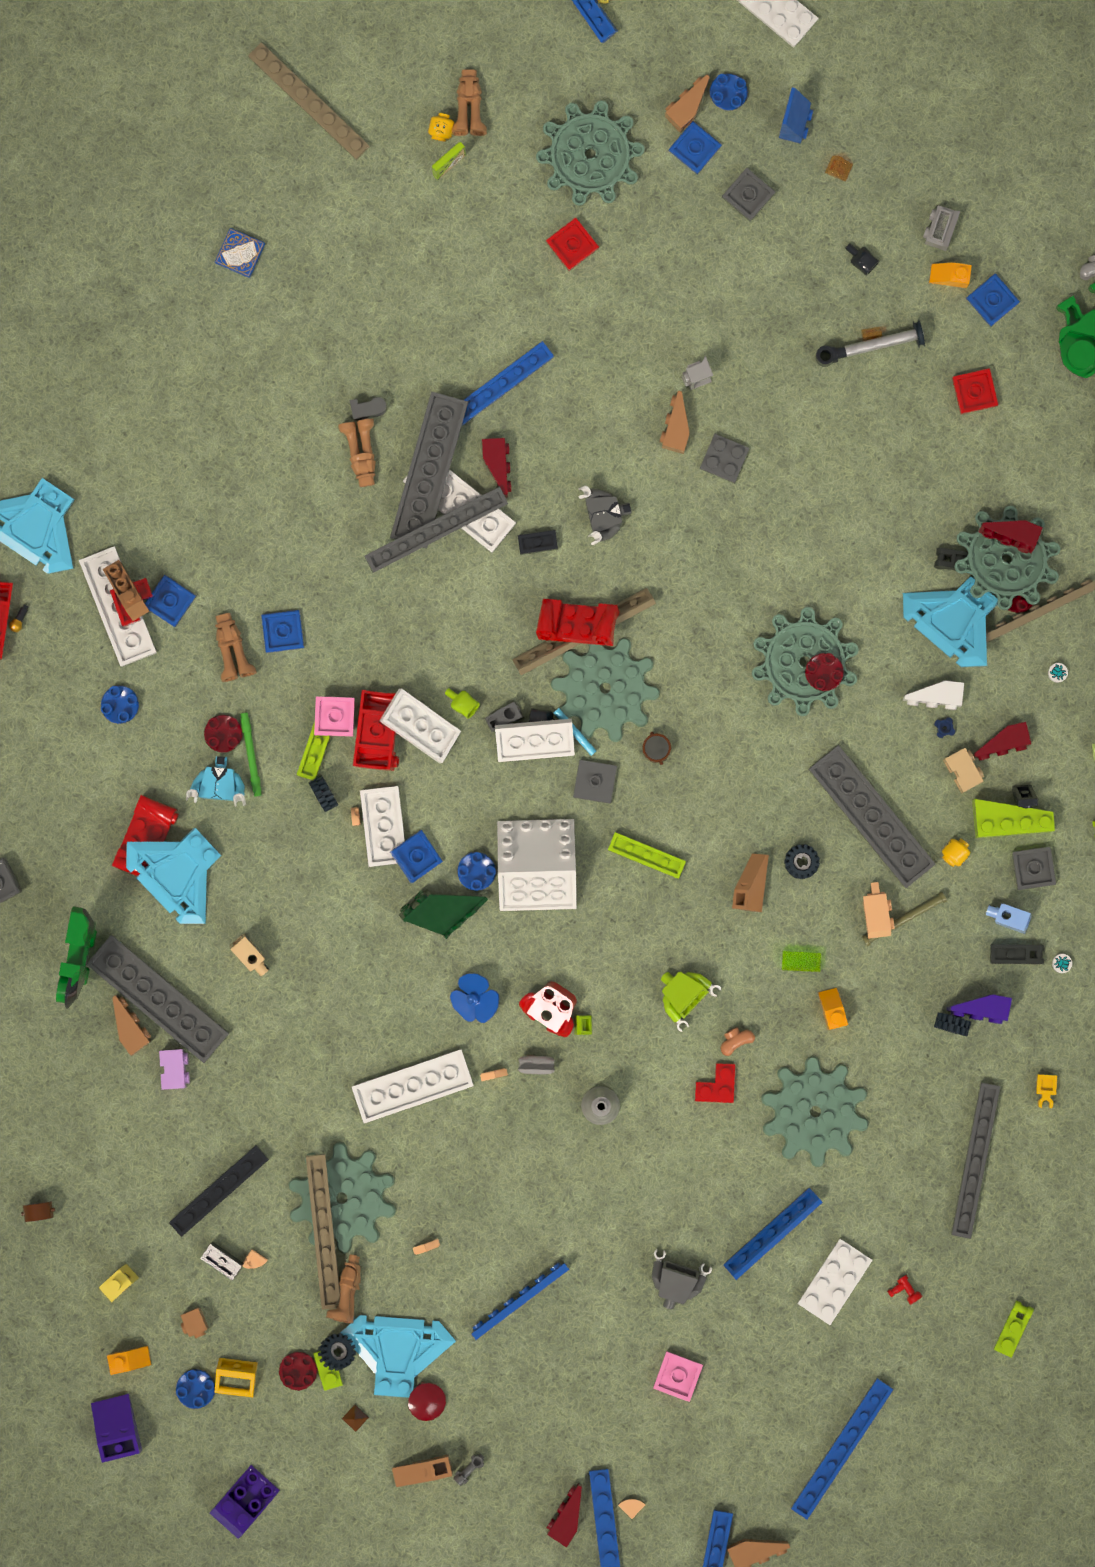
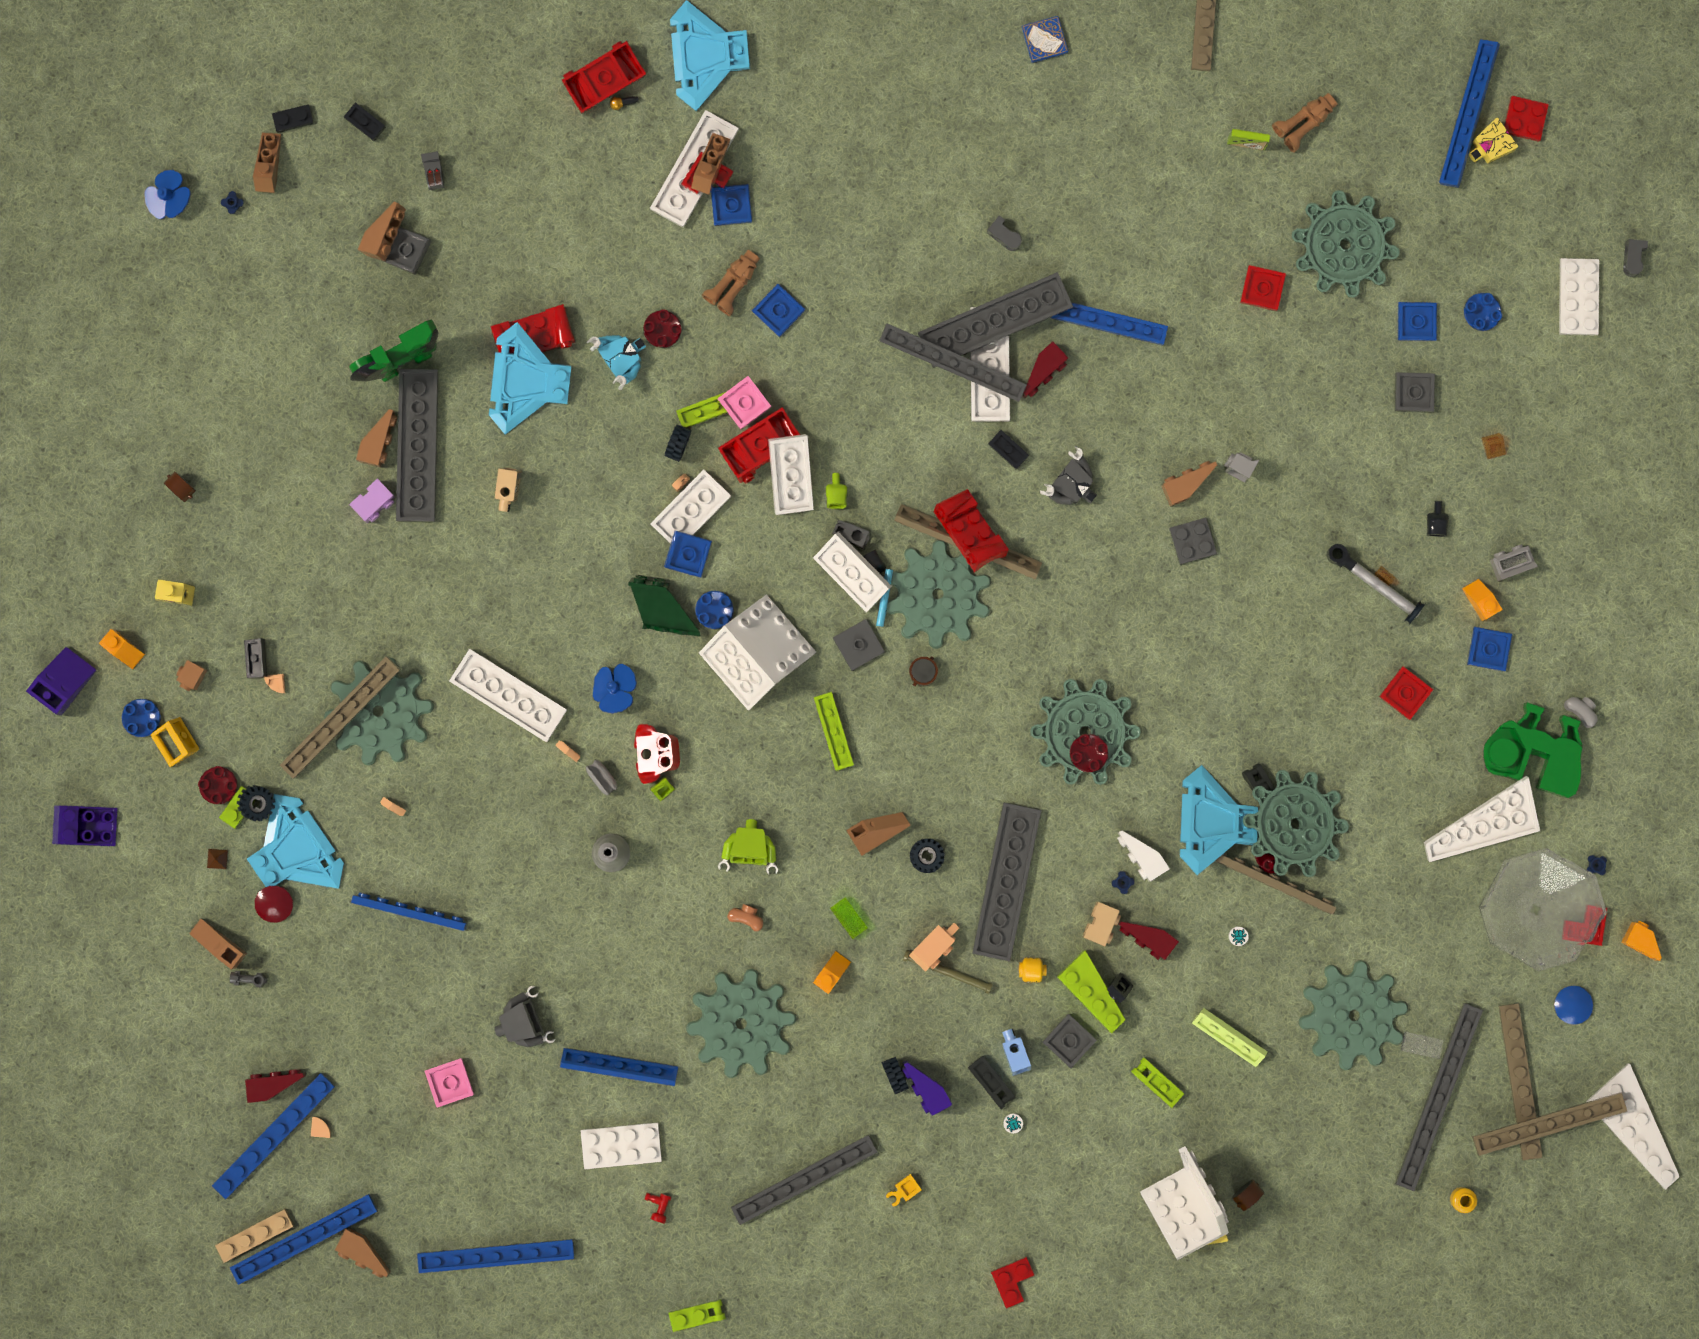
camera: 45 degrees right, 0 degrees up
blue dish [101,686,139,724] -> none
black plate [169,1145,269,1237] -> none
bright green piece [240,713,262,797] -> none
medium nougat piece [326,1254,361,1324] -> none
medium nougat piece [338,419,376,487] -> none
yellow head [428,113,455,142] -> none
medium nougat slope [665,75,710,133] -> none
red plate [695,1064,735,1103] -> none
blue slope [779,87,813,144] -> none
dark red slope [978,520,1043,553] -> none

